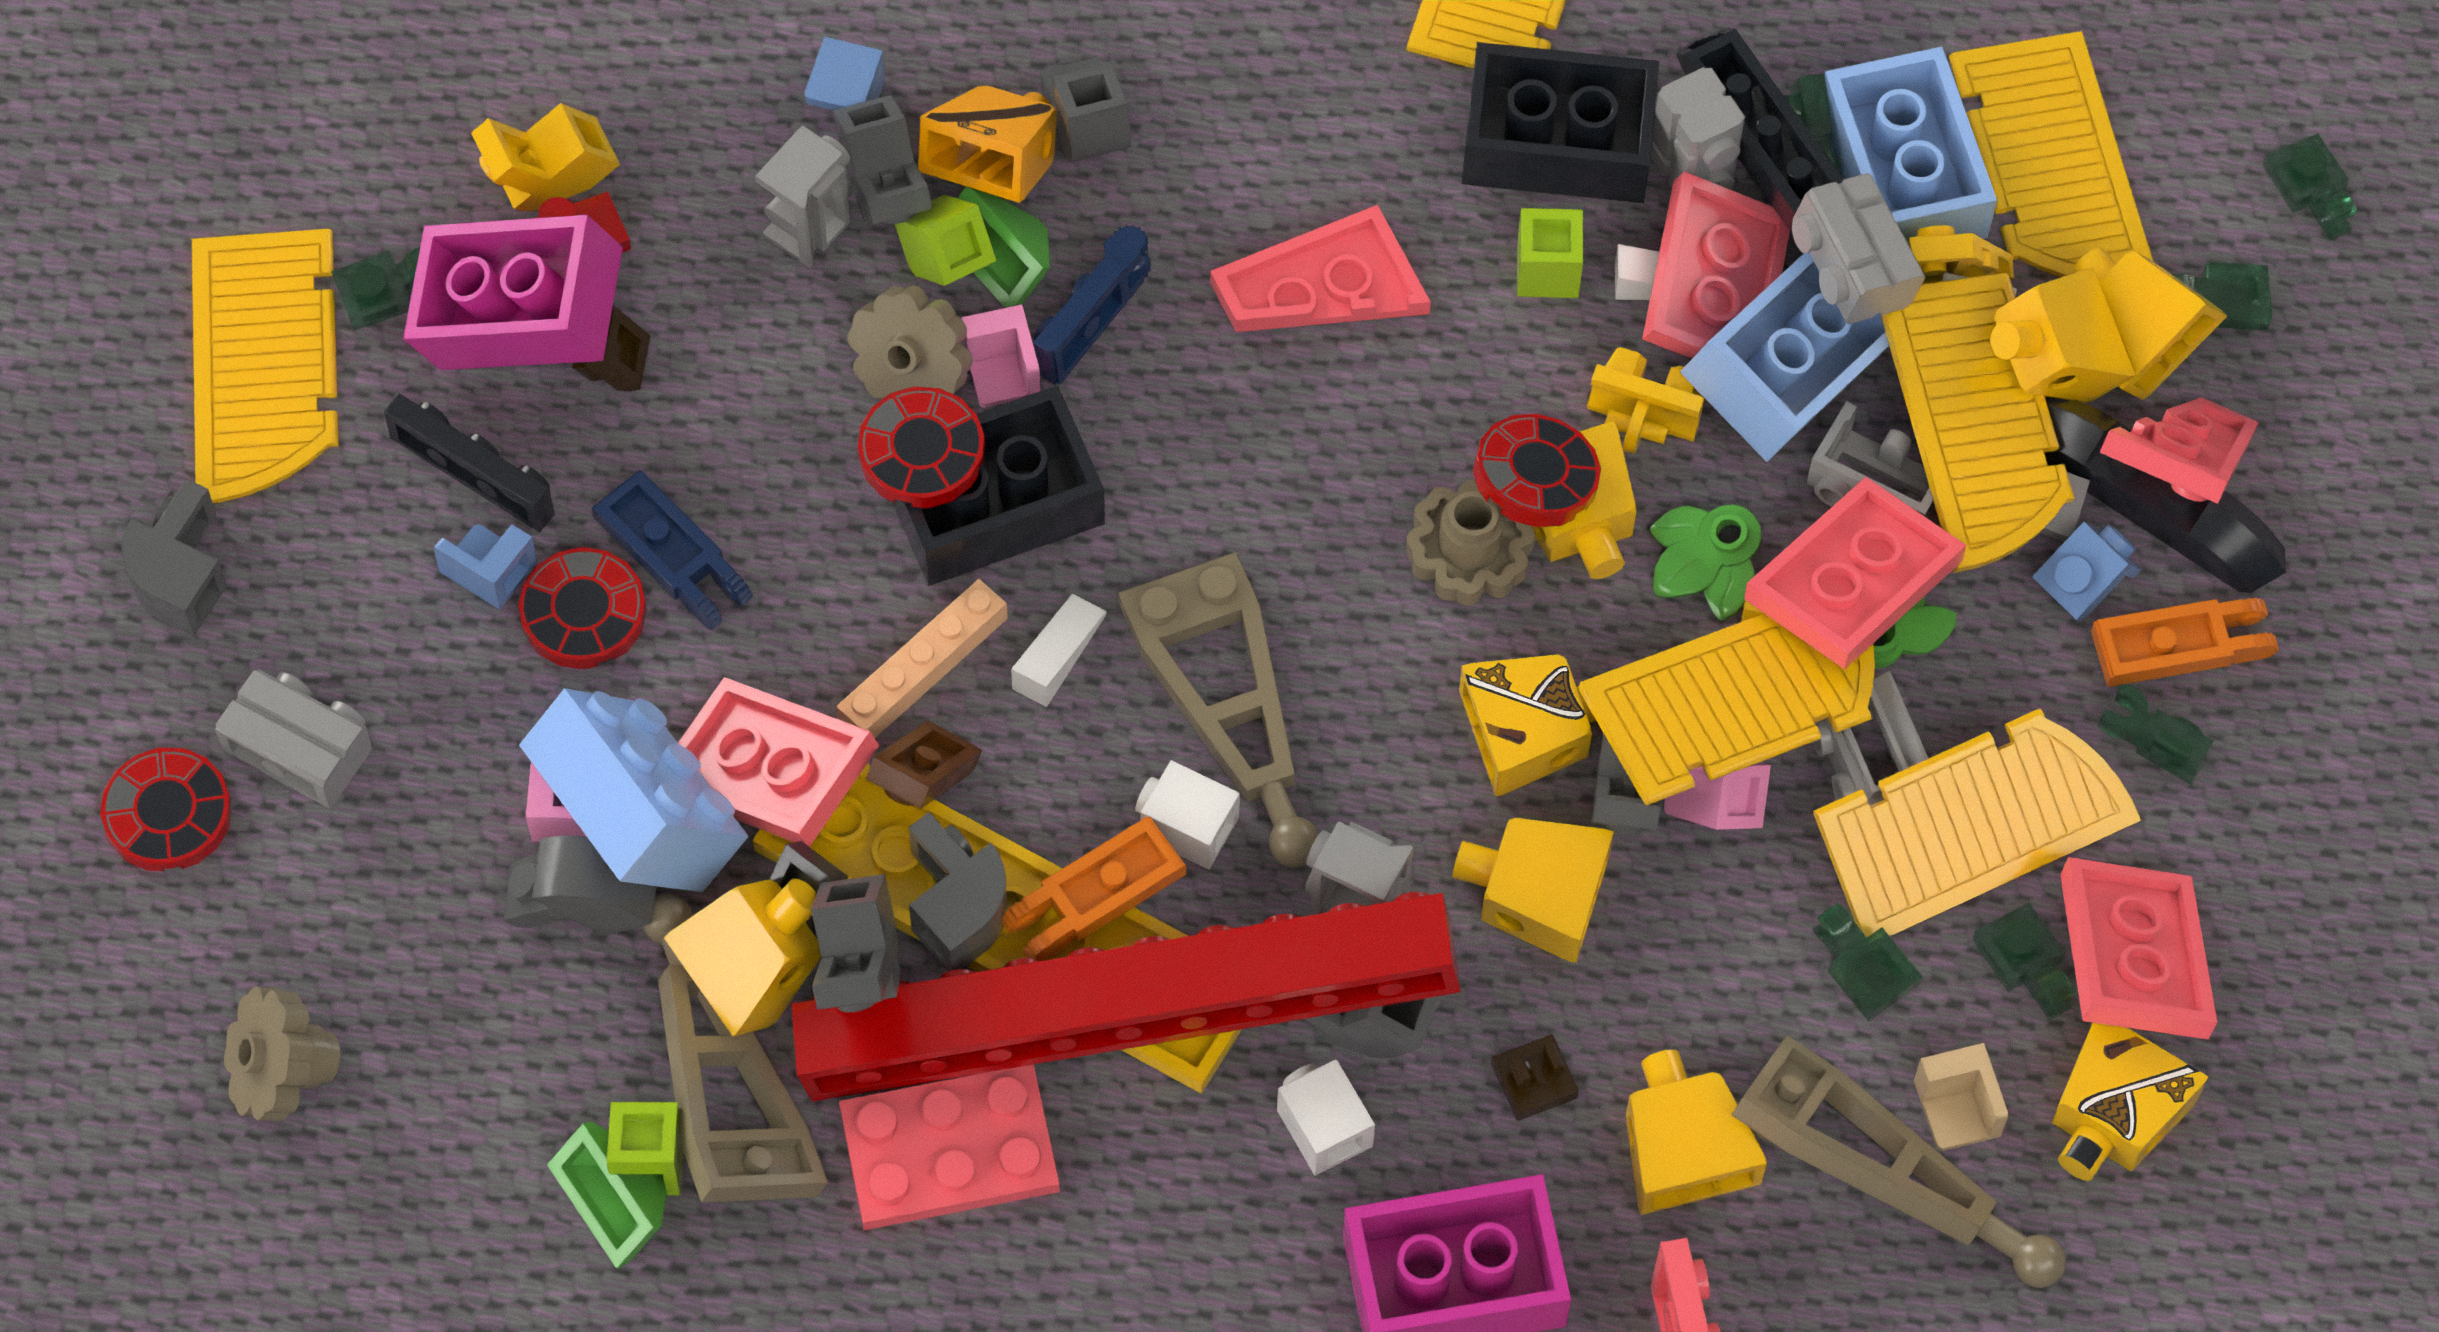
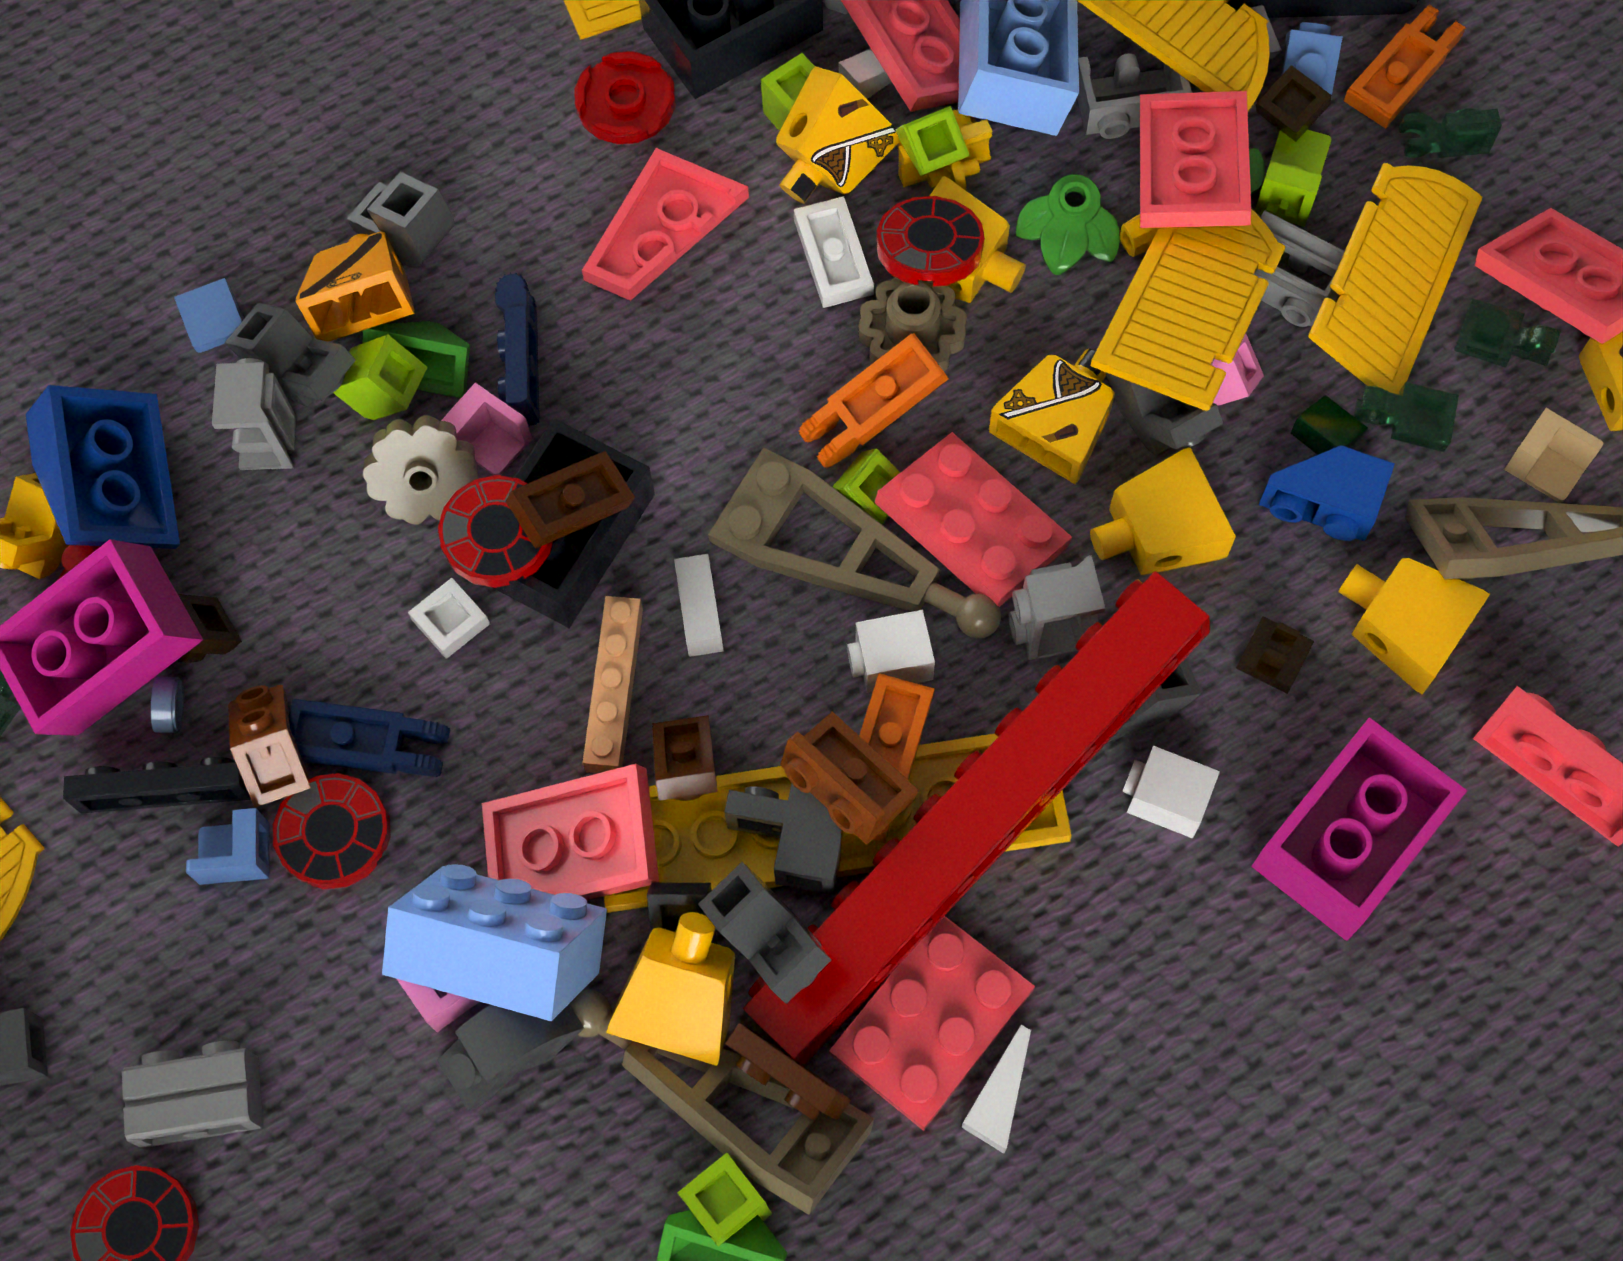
camera: 35 degrees left, 5 degrees up
none -> blue slope [25,385,180,549]
none -> sand blue tile [151,676,184,733]
none -> dark orange bracket [228,685,311,807]
none -> white plate [408,578,490,659]
none -> reddish brown plate [505,451,635,549]
none -> red tile [574,51,676,144]
none -> reddish brown plate [725,1023,851,1121]
none -> yellow torso [776,66,900,204]
none -> dark orange bracket [780,711,919,845]
none -> white plate [794,196,874,308]
none -> orange hinge [798,333,949,469]
none -> lime slope [833,448,901,525]
none -> coral plate [874,432,1072,607]
none -> lime slope [895,106,970,176]
none -> white piece [962,1025,1031,1153]
none -> lime bracket [1255,129,1332,227]
none -> dark brown tile [1256,65,1332,142]
none -> blue slope [1259,445,1395,541]
none -> dark green slope [1290,395,1368,455]

